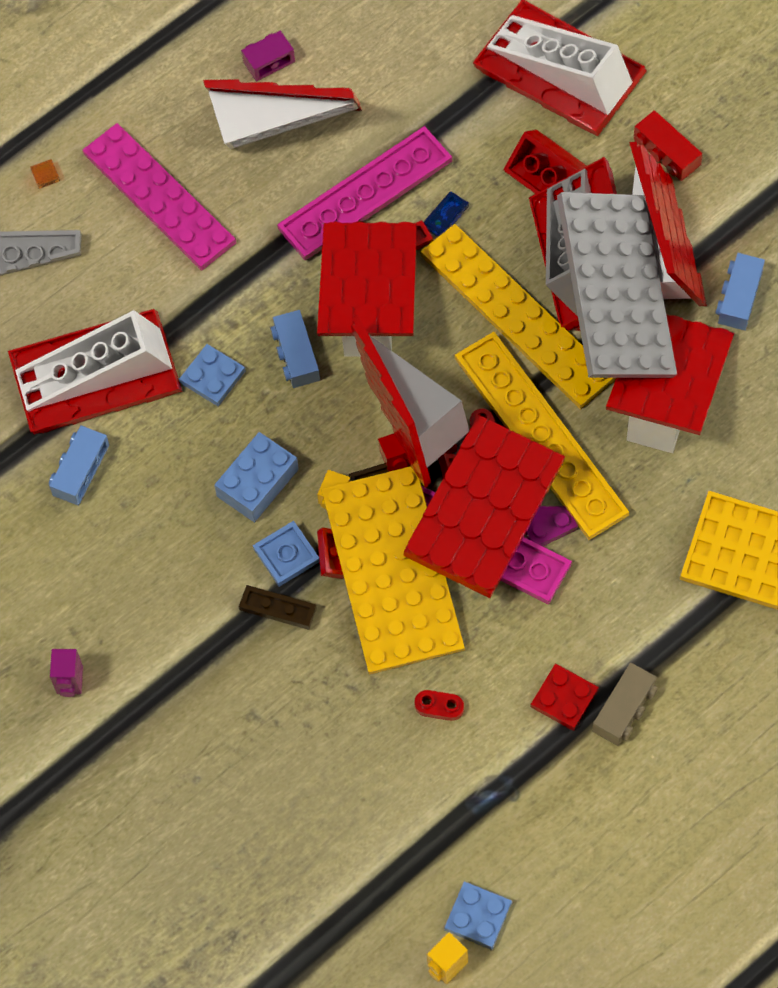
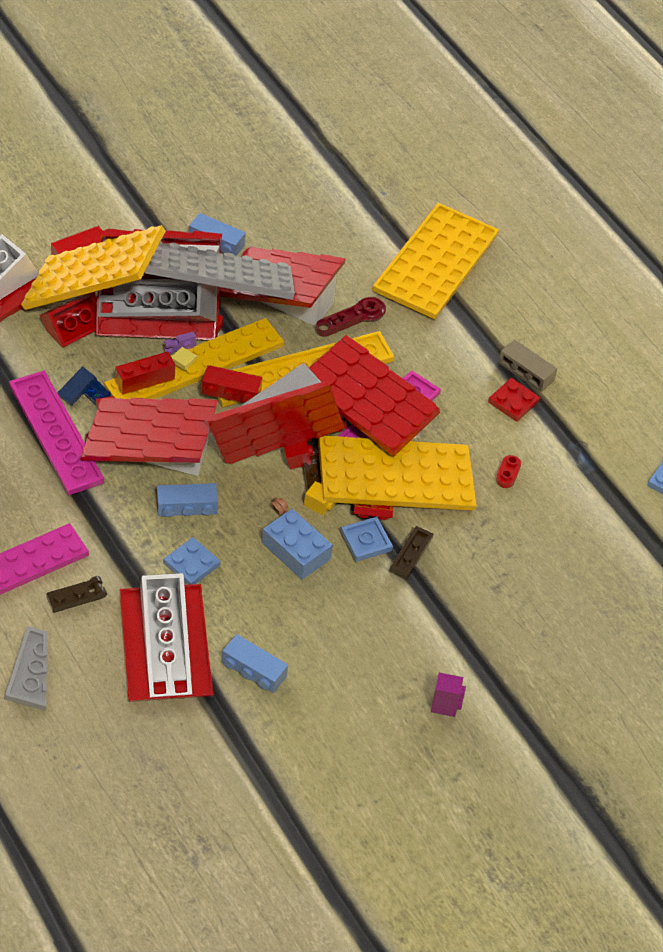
camera: 90 degrees left, 15 degrees down
none -> yellow plate [21,225,166,310]
none -> dark brown plate [46,576,107,613]
none -> dark blue tile [57,366,97,406]
none -> red brick [115,351,175,395]
none -> medium lavender plate [164,332,196,354]
none -> light yellow tile [172,347,197,371]
none -> red brick [201,365,263,403]
none -> nougat plate [271,497,288,516]
none -> dark red beam [316,297,386,337]

